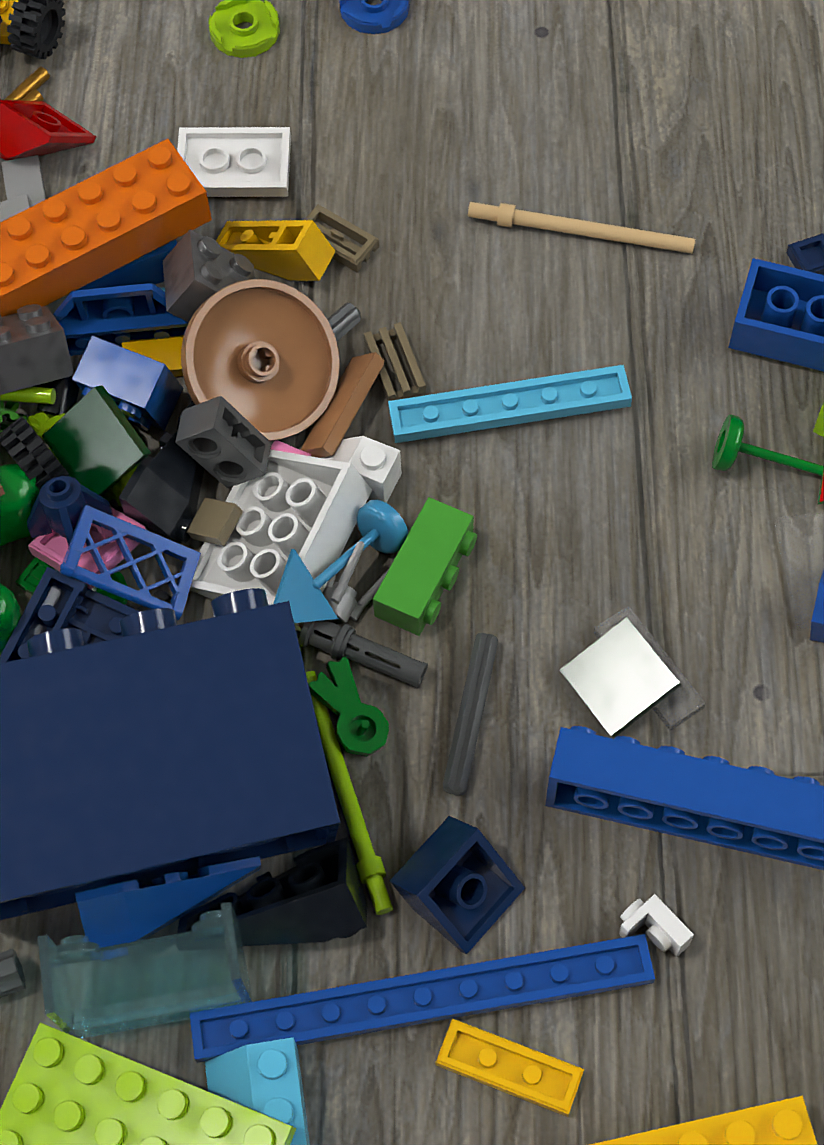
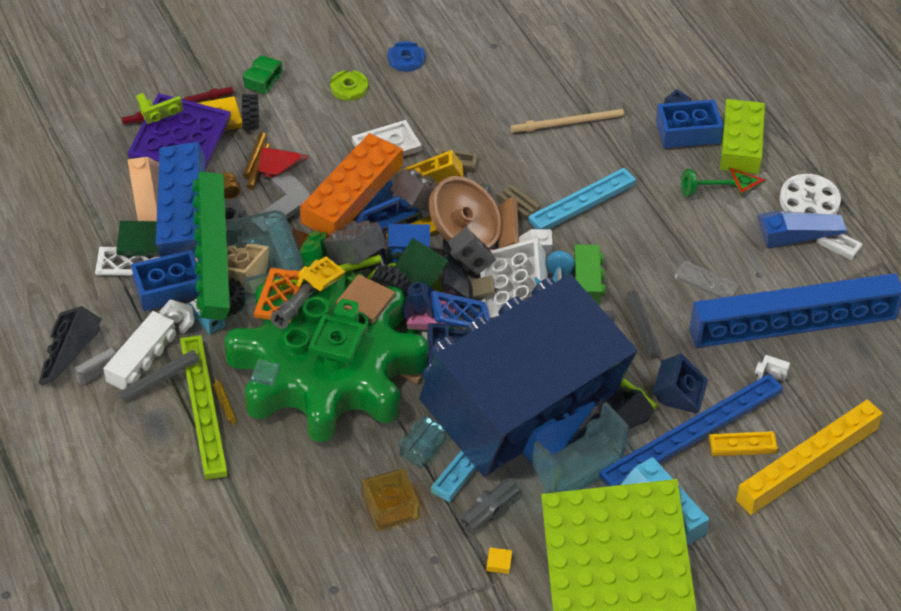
camera: 30 degrees left, 15 degrees down
tile [560,617,681,739] -> none

